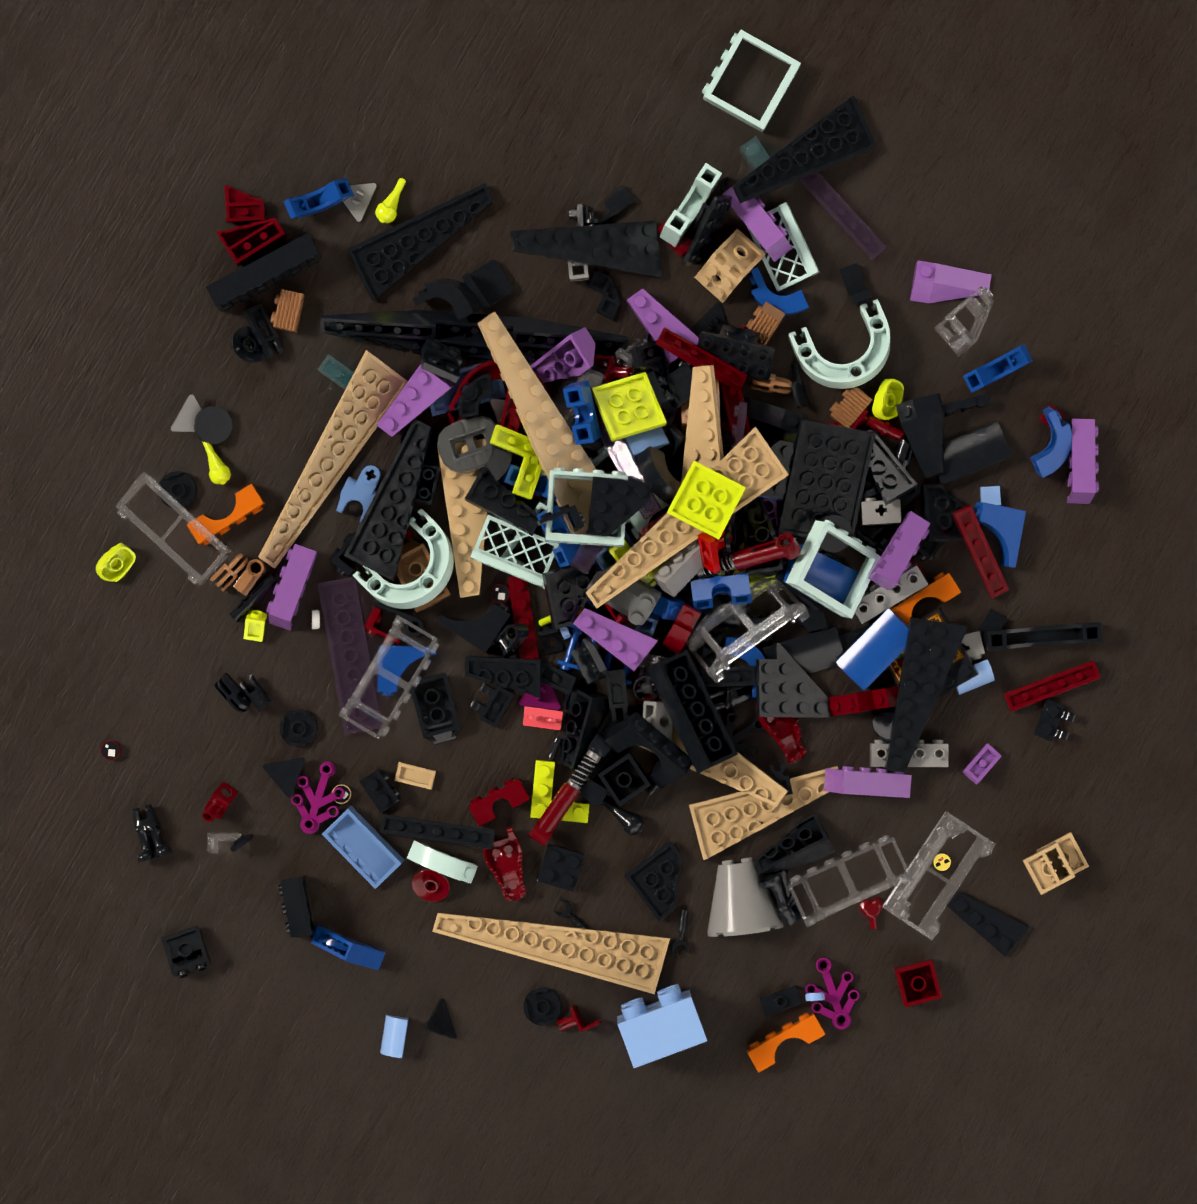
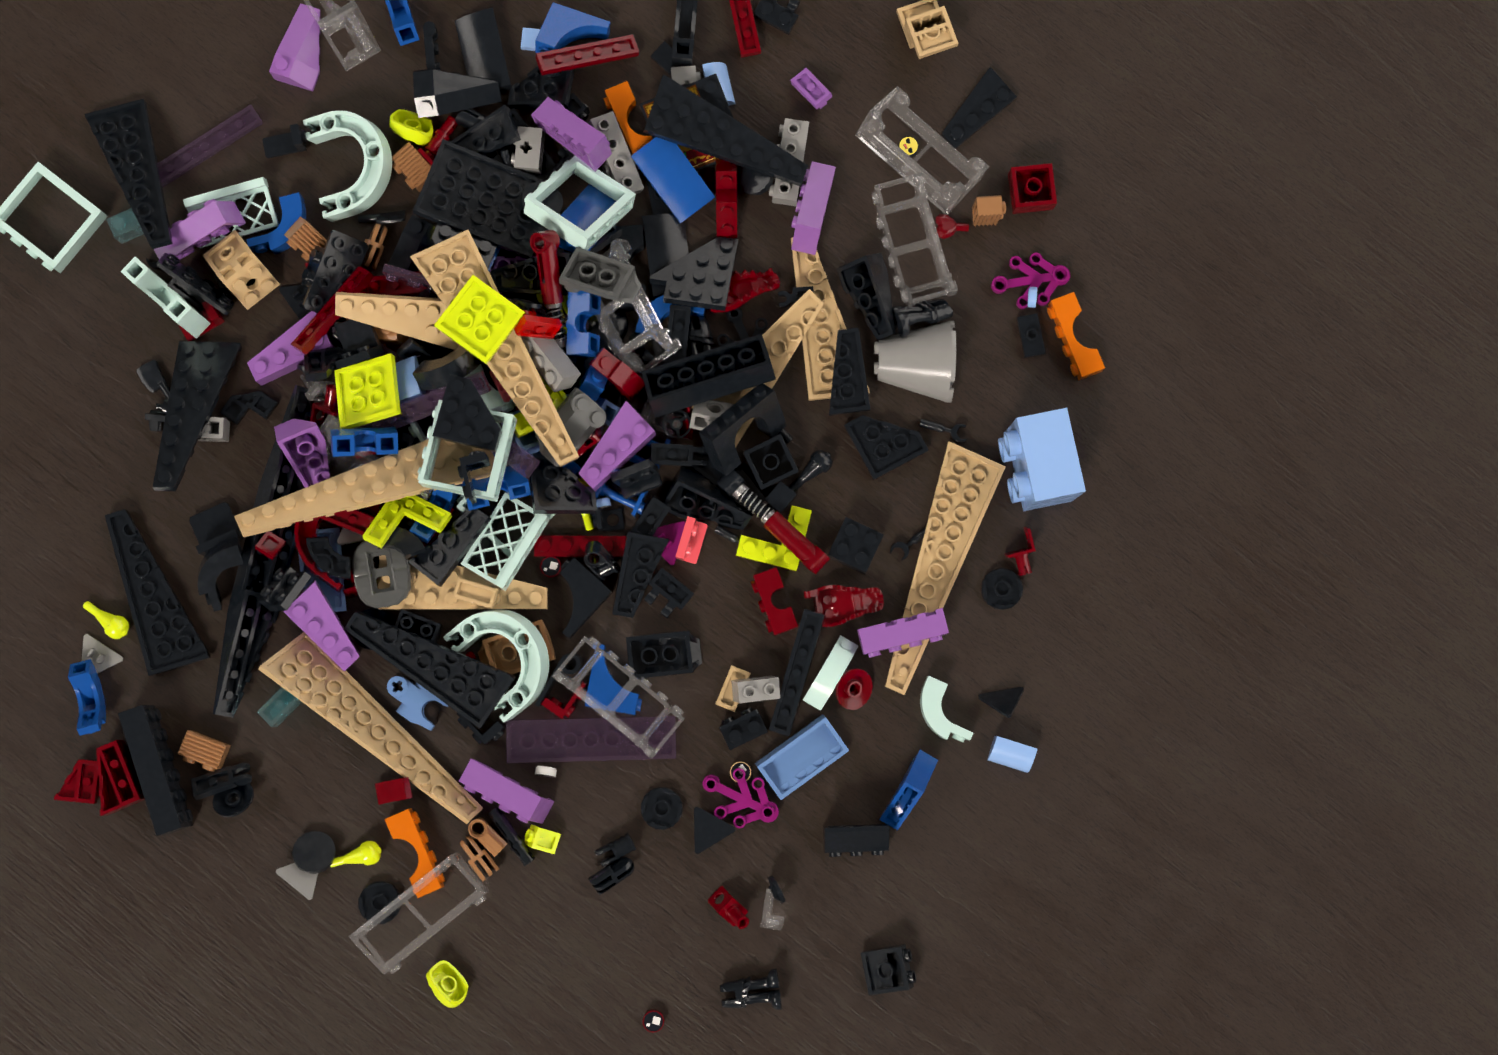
camera: 85 degrees left, 5 degrees down
none -> dark red plate [255,531,286,560]
none -> dark red tile [375,777,412,805]
none -> tan tile [452,577,499,609]
none -> dark grey slope [559,247,642,304]
none -> light grey brick [731,676,780,703]
none -> black wing [829,328,870,416]
none -> medium lavender wedge [857,608,949,658]
none -> light aqua arch [920,676,973,743]
none -> medium nougat brick [972,195,1006,227]

